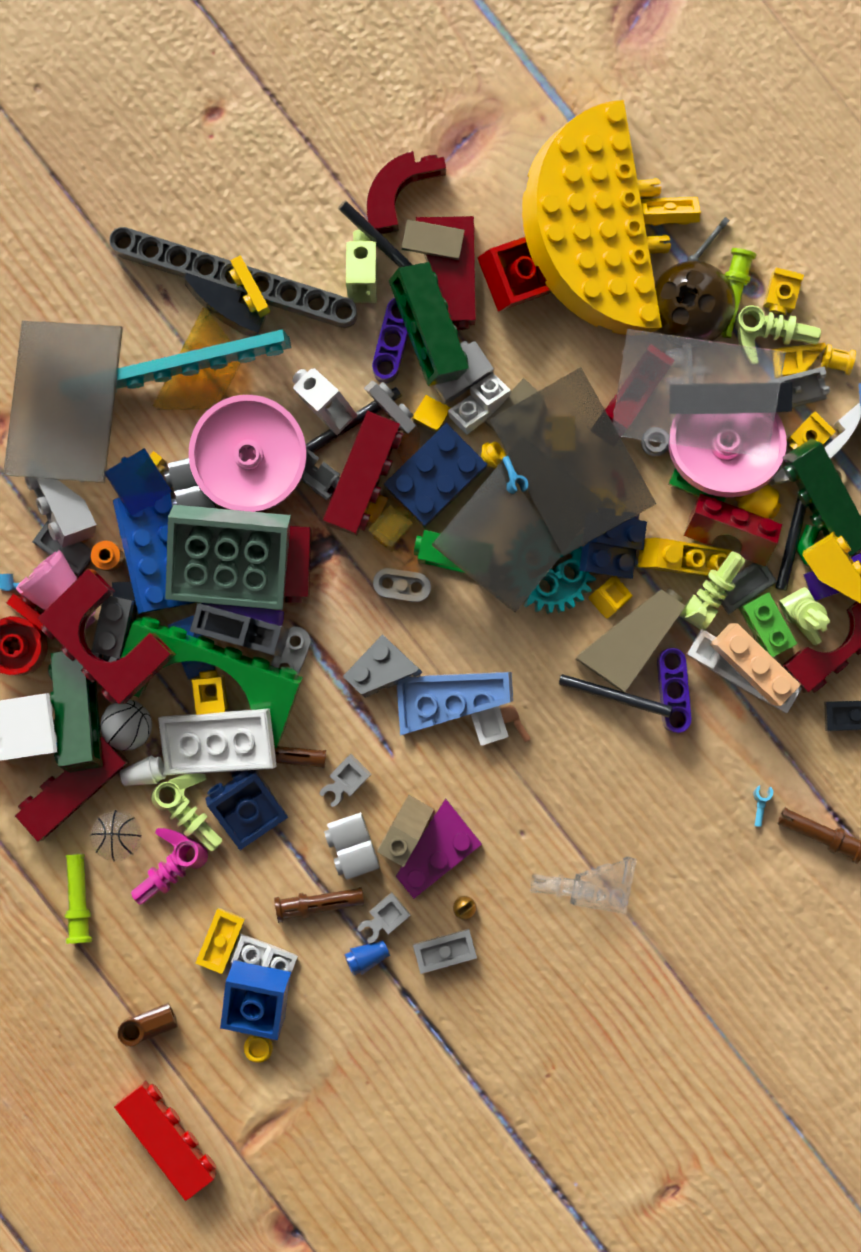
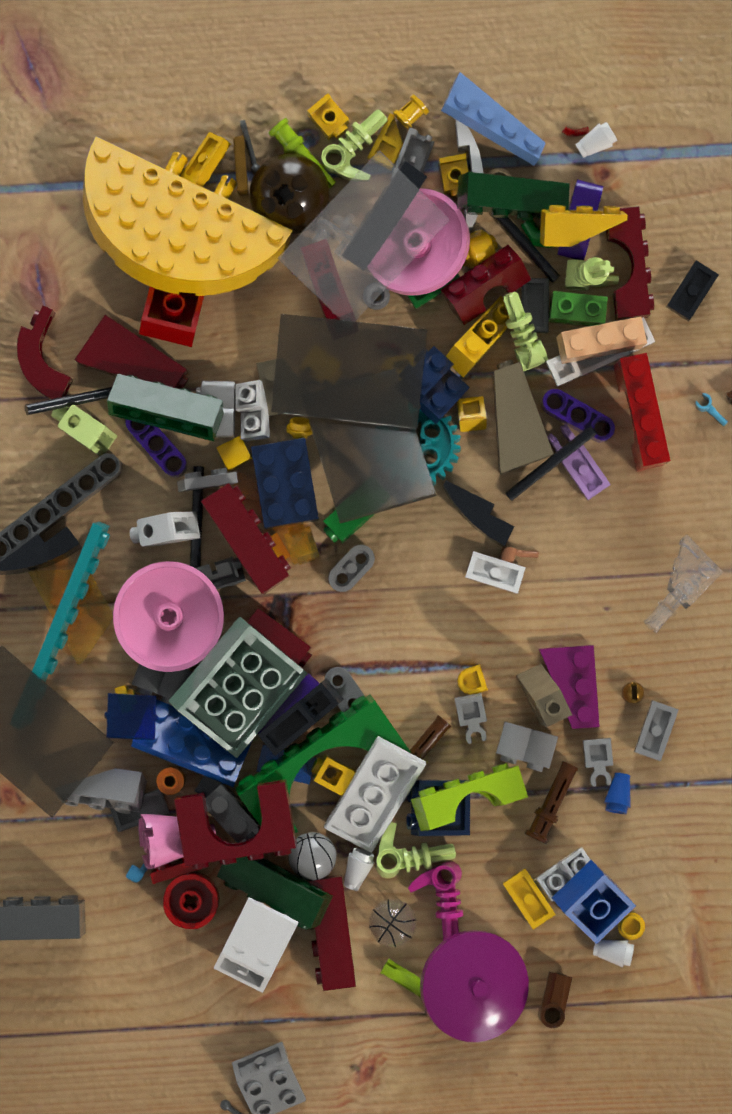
camera: 65 degrees left, 0 degrees up
red brick [114,1080,217,1202] -> none
yellow plate [229,255,270,318] -> none
wing [343,634,423,698] -> none
medium blue wing [397,672,513,735] -> none
dark tan tile [402,219,464,260] -> none
dark azure hand [502,456,529,494] -> none
none -> pearl gold tile [233,136,249,196]
none -> lime arch [411,763,528,831]
none -> magenta dish [420,930,529,1042]
none -> black slope [443,480,515,547]
none -> yellow tile [457,664,488,695]
none -> lavender hinge [547,424,610,501]
none -> white cone [593,940,634,968]
none -> red arch [613,353,671,472]

